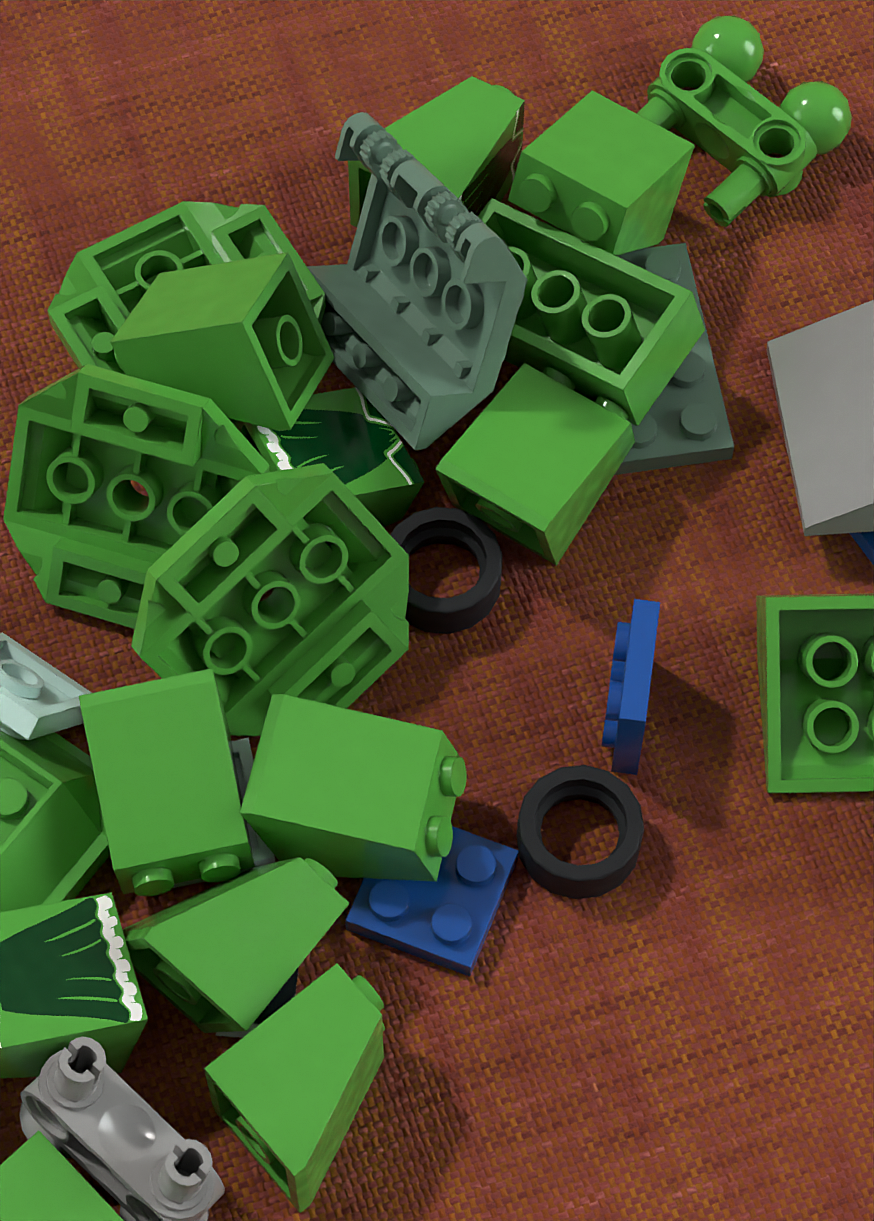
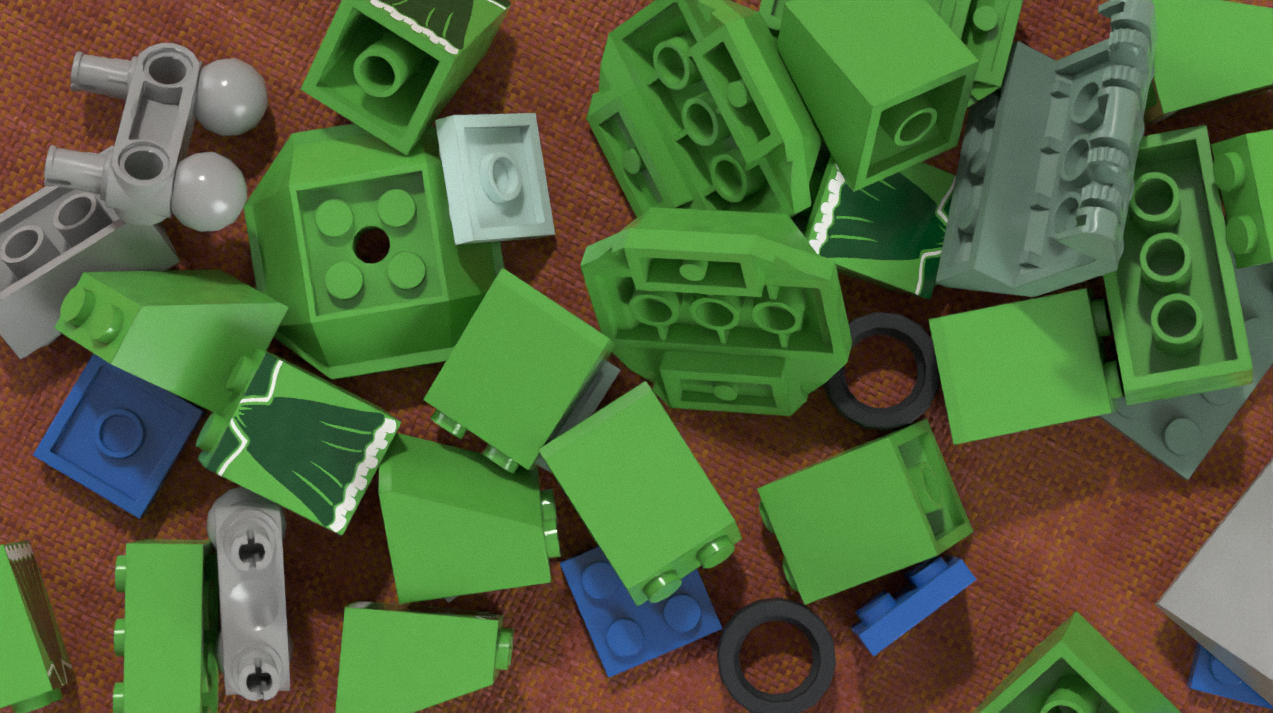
camera: 45 degrees right, 25 degrees up
none -> bright green slope [757,418,973,605]

